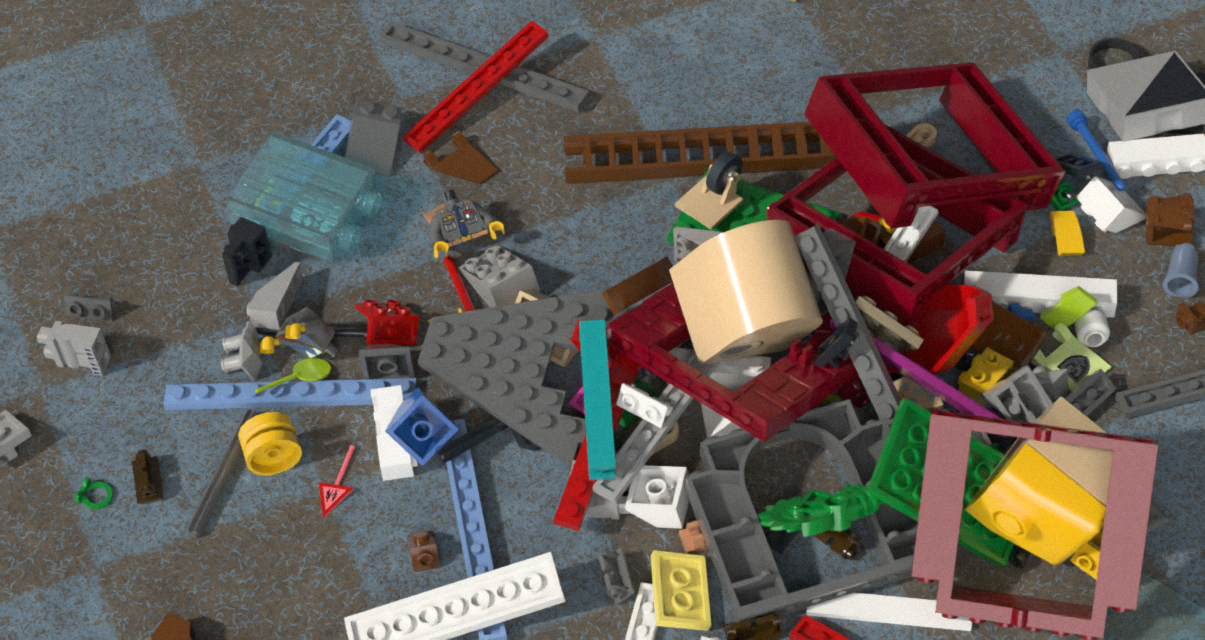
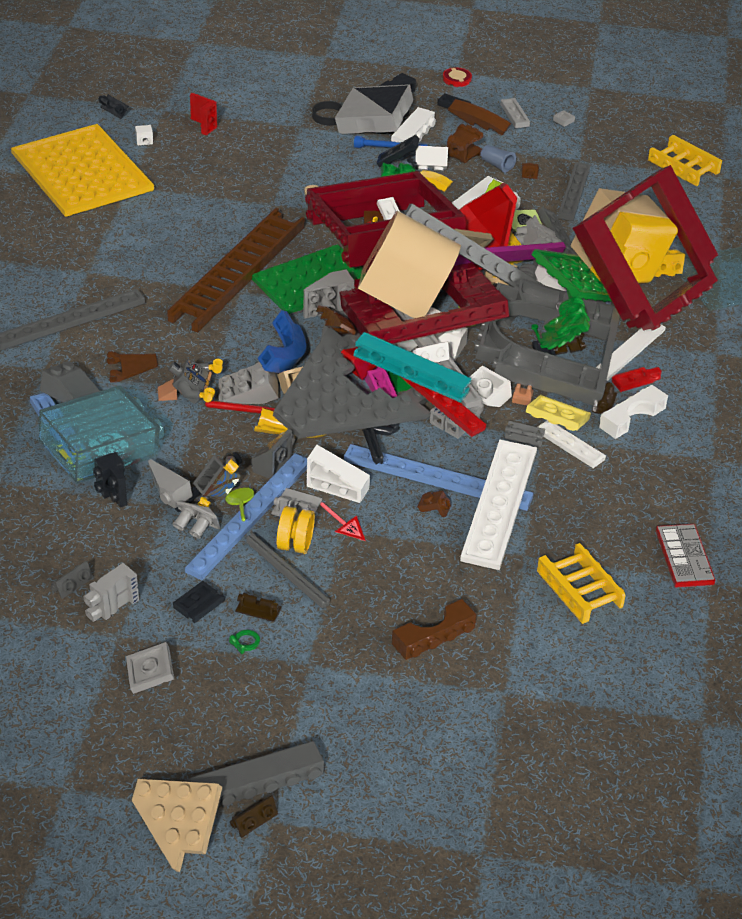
camera: 65 degrees left, 10 degrees down
red bracket [355,299,419,345] -> none
blue slope [385,387,459,466] -> none
red plate [403,20,549,154] -> none
tan plate [675,152,743,230] -> none
dark red door [804,62,1065,229] -> none
black plate [814,317,858,368] -> none
none -> black plate [173,581,224,623]
none -> blue arch [258,310,306,373]
none -> light grey hinge [271,488,322,517]

